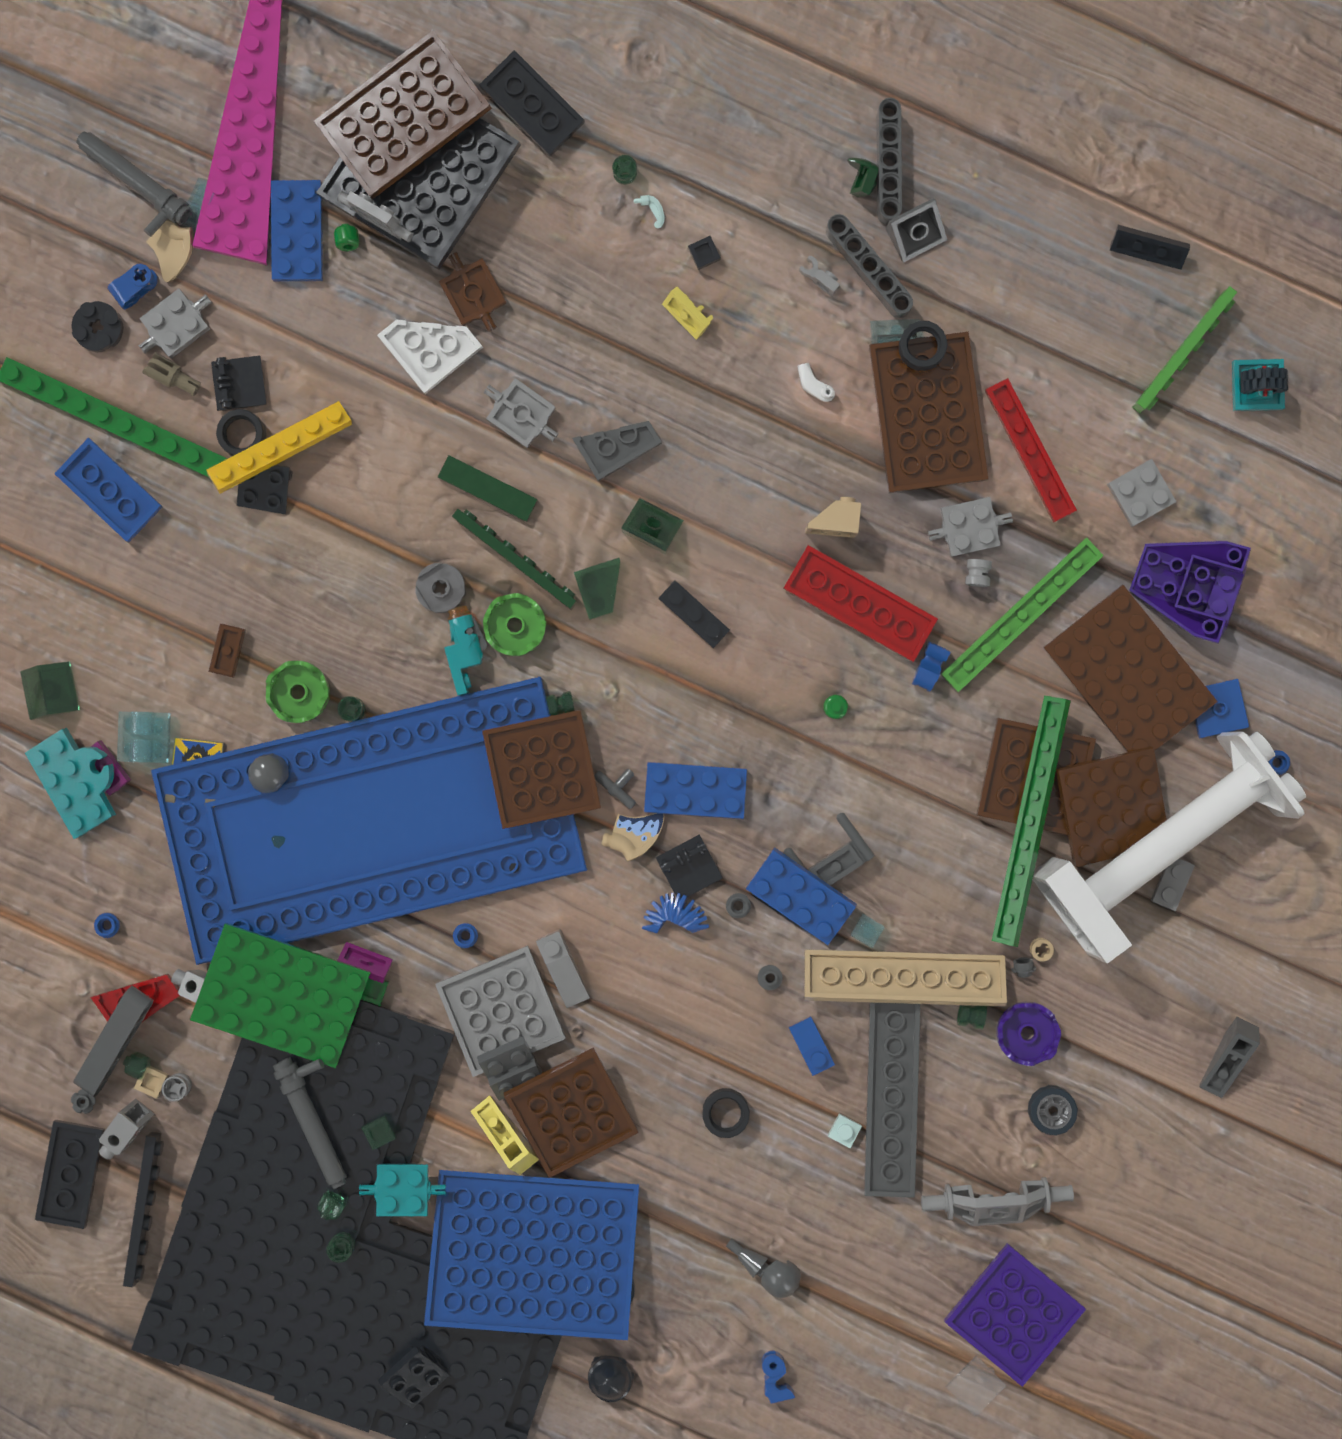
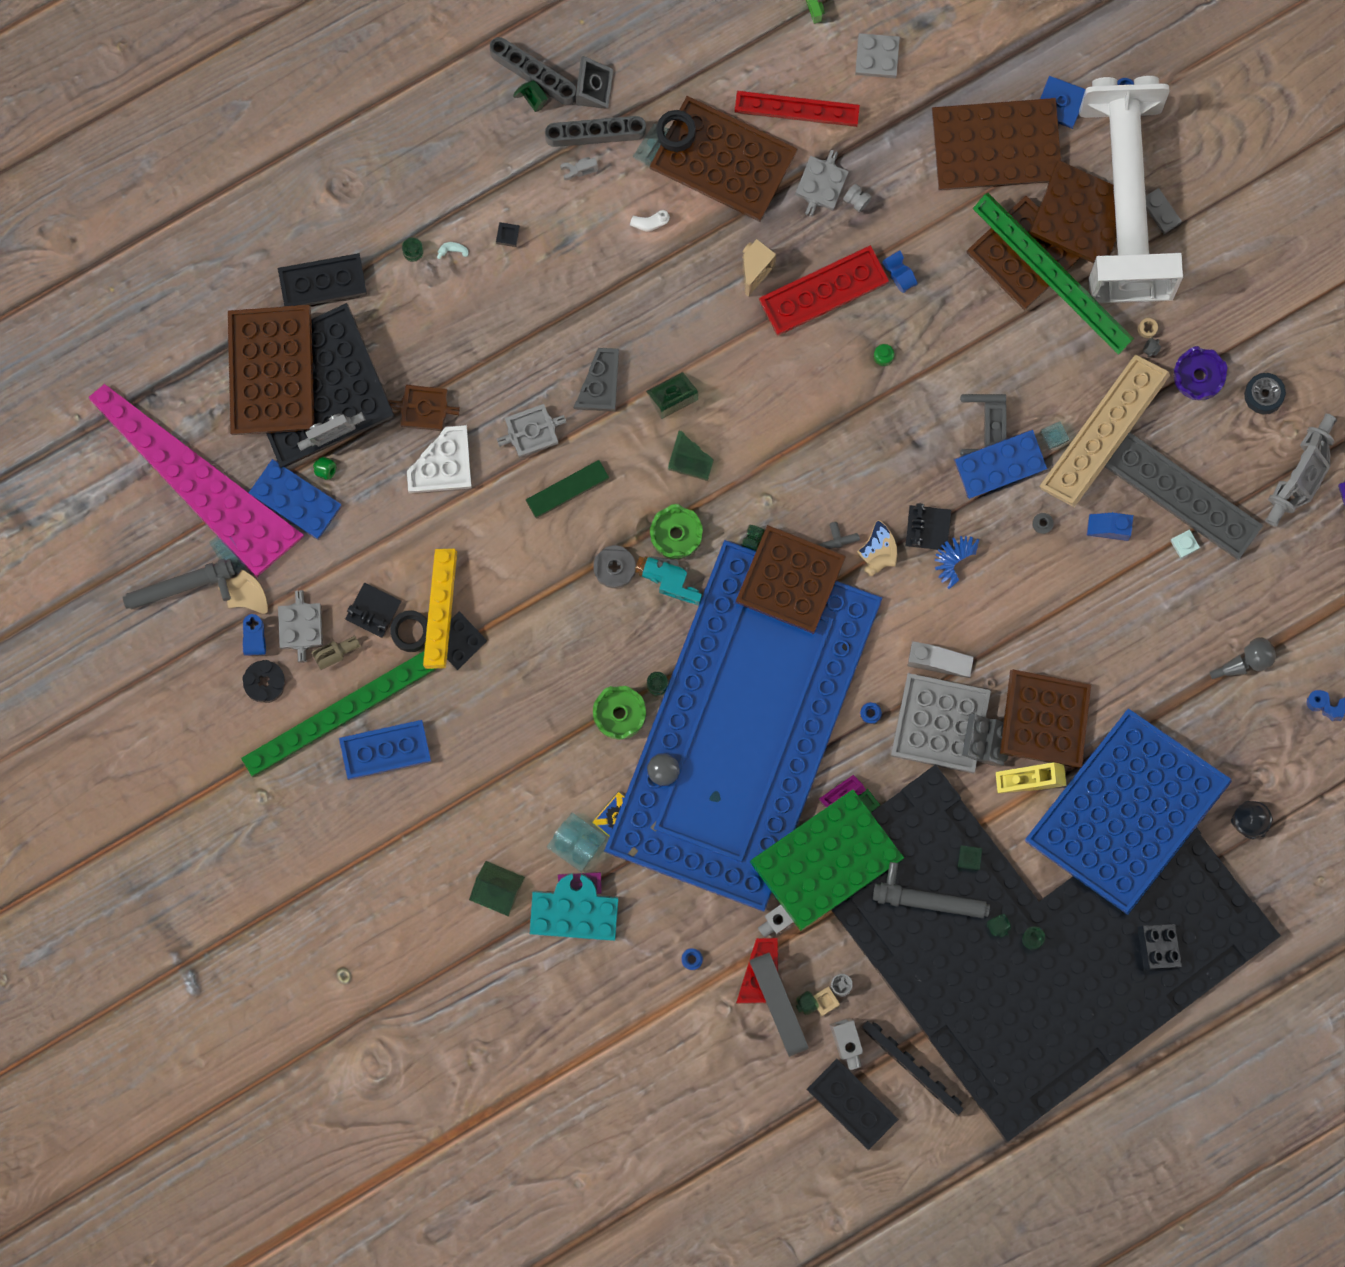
camera: 55 degrees left, 10 degrees down
dark grey plate [71,1089,96,1114] -> none
reddish brown plate [208,623,246,678] -> none
teal plate [359,1164,446,1216] -> none
dark green plate [452,509,577,610] -> none
blue plate [644,762,747,819] -> none
black plate [658,580,730,649] -> none
light yellow plate [662,287,713,340] -> none
black tyre [702,1088,750,1138] -> none
dark grey plate [726,893,751,918] -> none
bright green plate [941,537,1104,692] -> none
clear green wheel [957,1005,987,1030] -> none
dark purple wedge [1129,541,1251,644] -> none
dark grey slope [1200,1017,1260,1098] -> none

